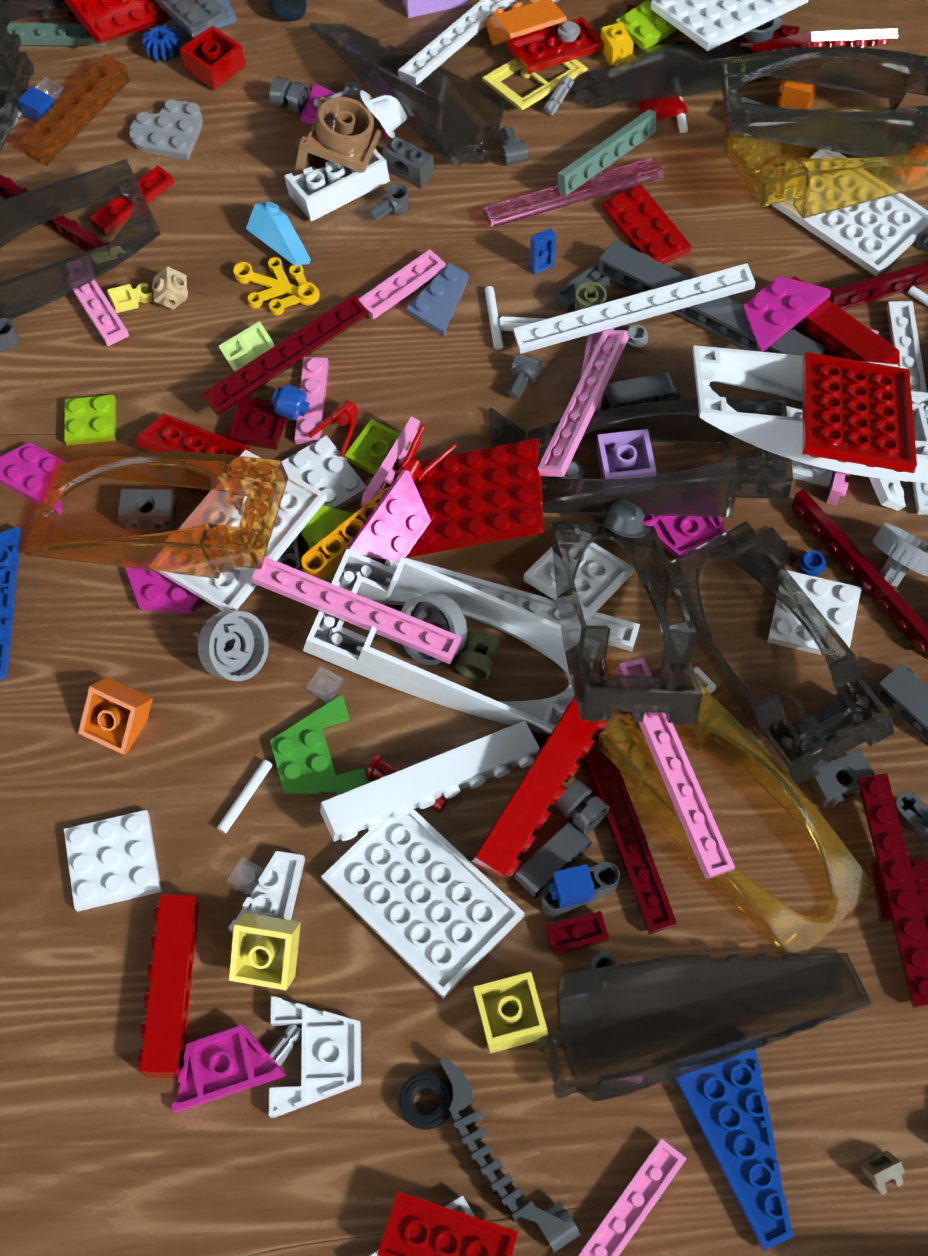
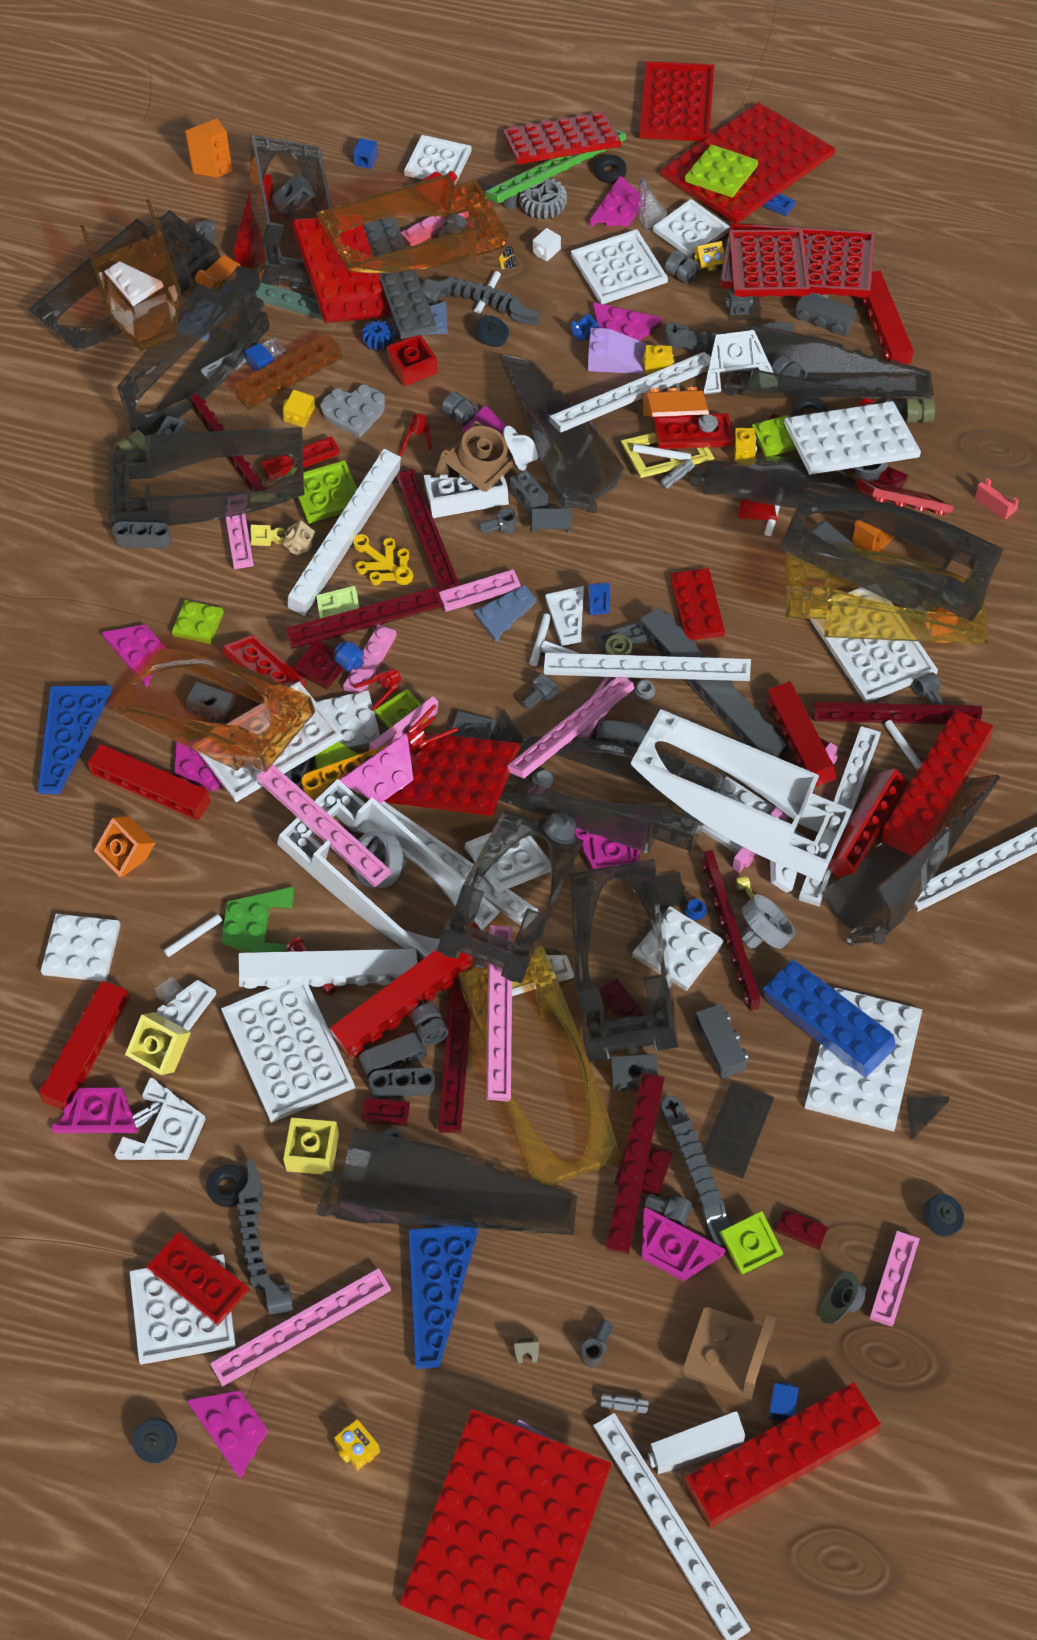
camera: 20 degrees right, 5 degrees down
light grey piece [197,610,269,681] -> none
medium azure slope [246,202,311,266] -> none
clear plate [306,666,344,703] -> none
dark grey hinge [313,79,362,108] -> none
olive wheel [456,631,499,681] -> none
clear pink plate [483,157,663,228] -> none
dark grey axle [500,125,528,166] -> none
blue brick [549,864,595,908] -> none
sand green plate [558,110,657,196] -> none
lavender brick [596,429,656,494] -> none
dark pink wing [743,276,831,352] -> none
red plate [802,352,917,473] -> none
none -> red brick [87,744,211,821]
none -> yellow head [283,390,315,428]
none -> white brick [288,449,401,616]
none -> lime plate [290,460,357,524]
none -> dark red plate [395,468,460,592]
none -> red plant [399,414,432,456]
none -> dark grey tile [450,711,497,740]
none -> dark grey hinge [532,509,571,533]
none -> white wing [545,586,584,646]
none -> dark red plate [599,979,642,1018]
none -> white bar [633,444,691,461]
none -> light yellow hand [735,876,755,899]
none -> coral hinge [975,478,1019,520]

